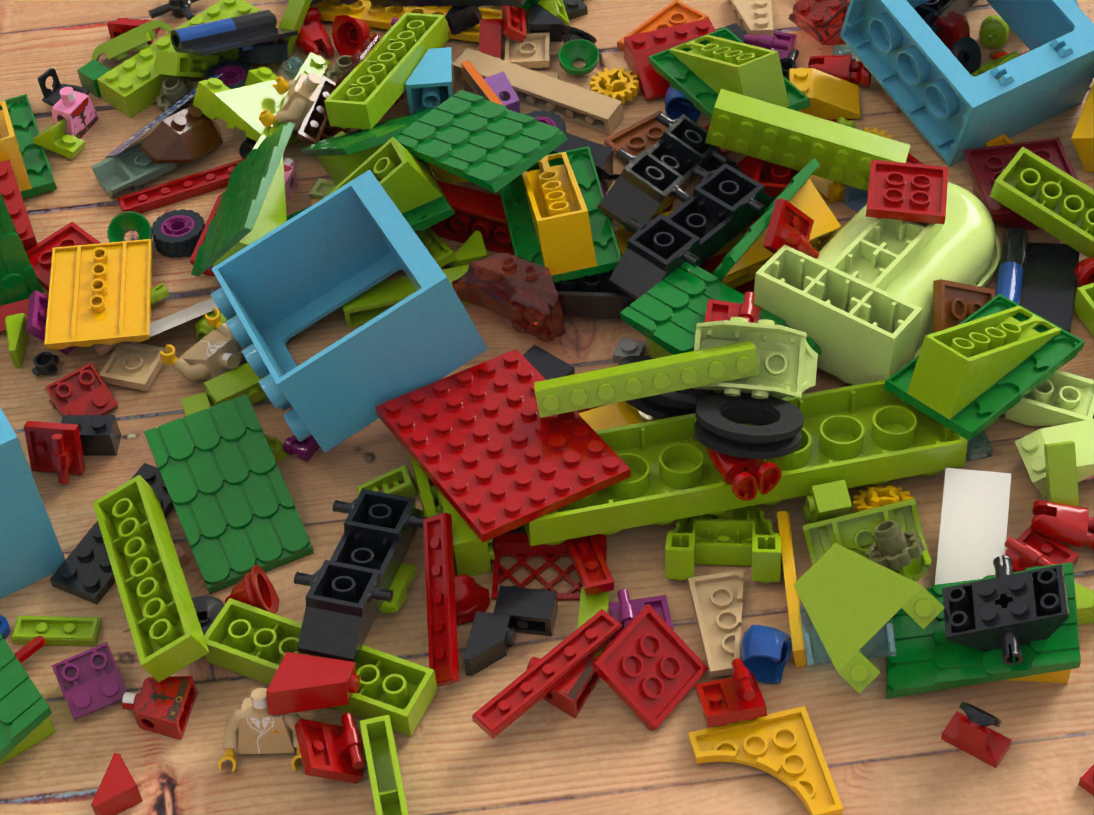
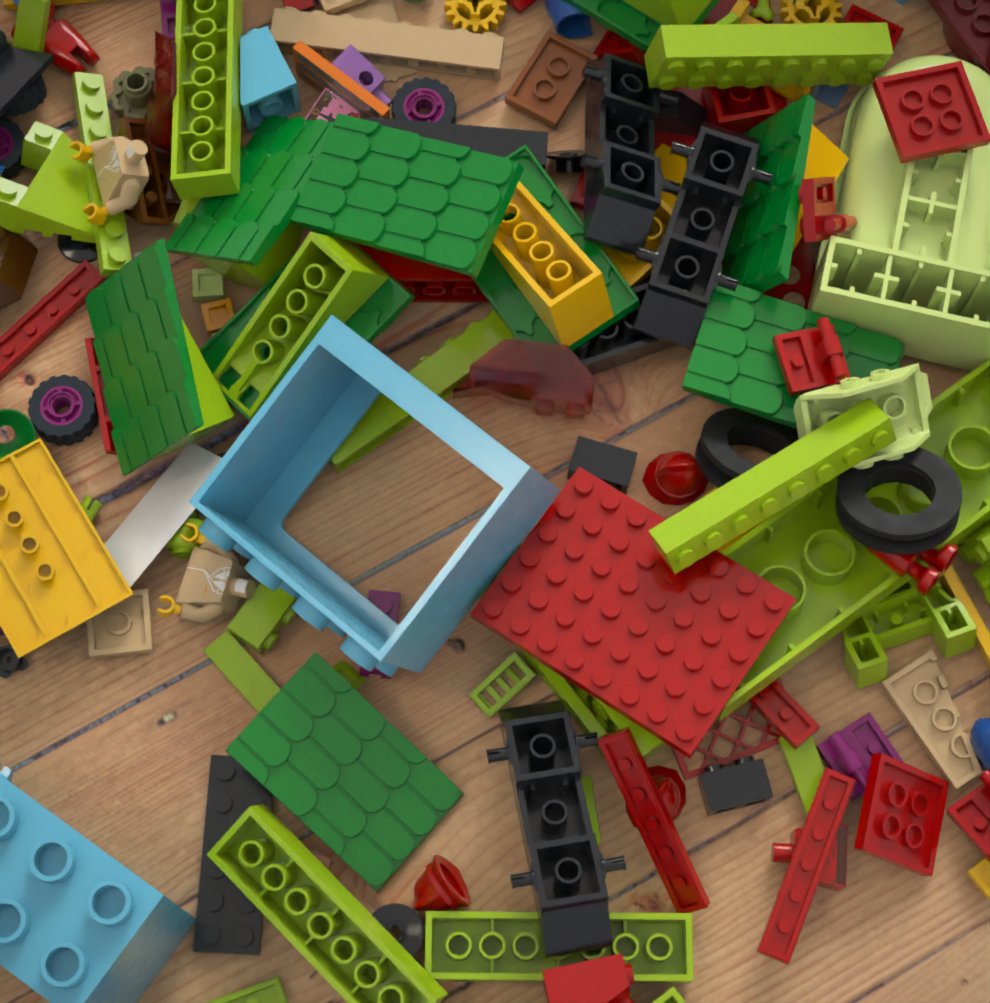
camera: 30 degrees left, 25 degrees up
red plate [24,421,86,484] -> none
red plate [45,363,118,417] -> none
black brick [61,415,122,456] -> none
clear light blue plate [279,55,305,80] -> none
red piece [332,15,371,60] -> none
lime tile [416,227,457,268] -> none
lime slope [450,230,488,268] -> none
black slope [464,611,516,676] -> none
light grey plate [613,337,646,363] -> none

